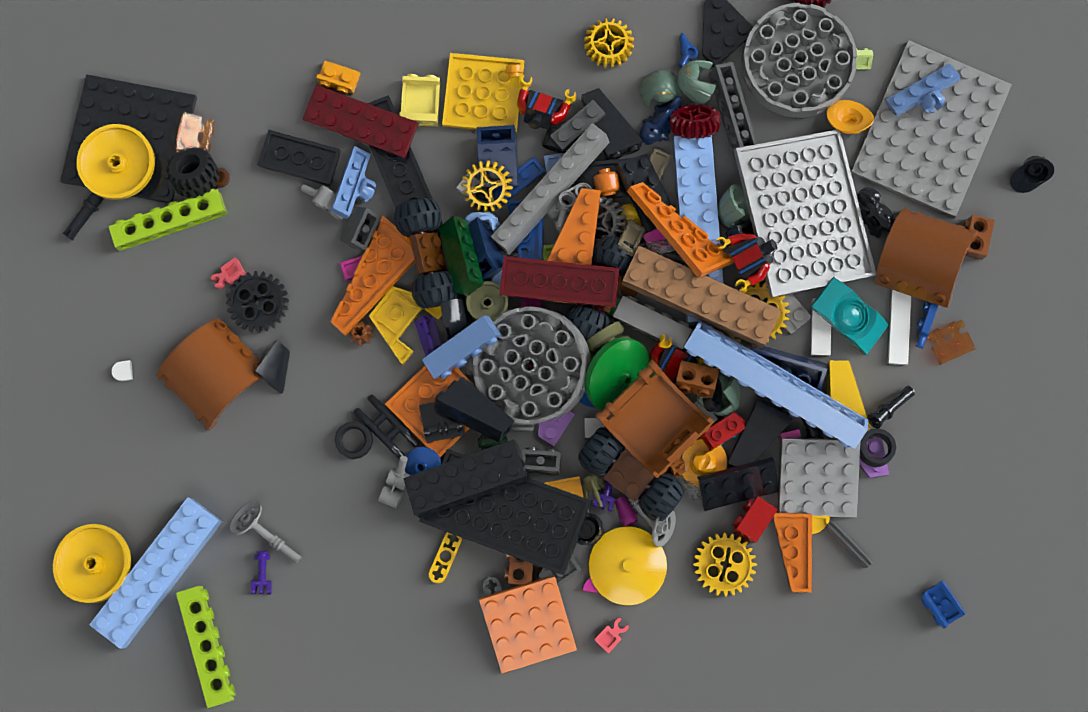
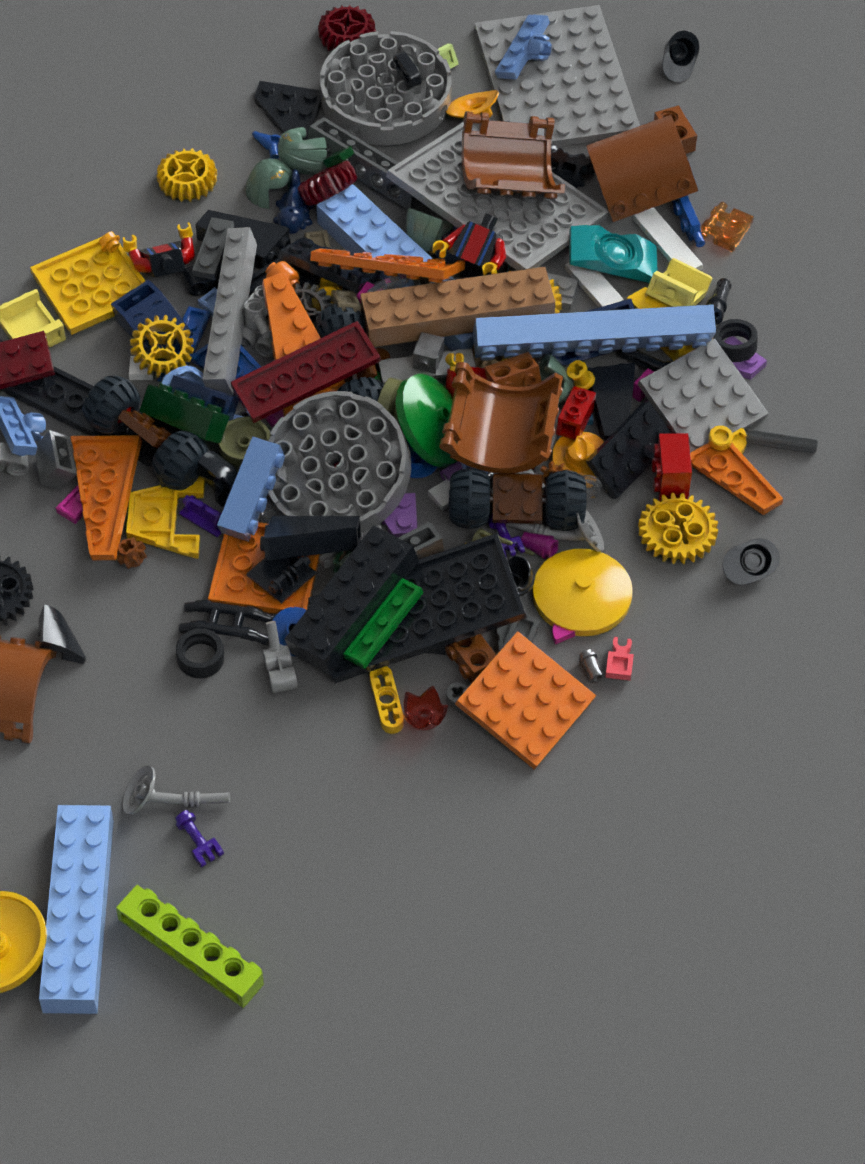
camera: 35 degrees left, 25 degrees down
none -> dark green tile [323,146,354,168]
none -> green tile [343,578,424,669]
none -> black beam [393,51,422,88]
none -> clear red piece [403,686,448,731]
none -> flat silver brick [413,332,444,374]
none -> dark orange hinge [461,111,565,199]
none -> yellow bush [566,360,595,390]
none -> flat silver pin [578,649,605,683]
none -> light yellow panel [646,258,712,307]
none -> yellow tile [708,426,733,451]
none -> black piece [722,538,780,585]

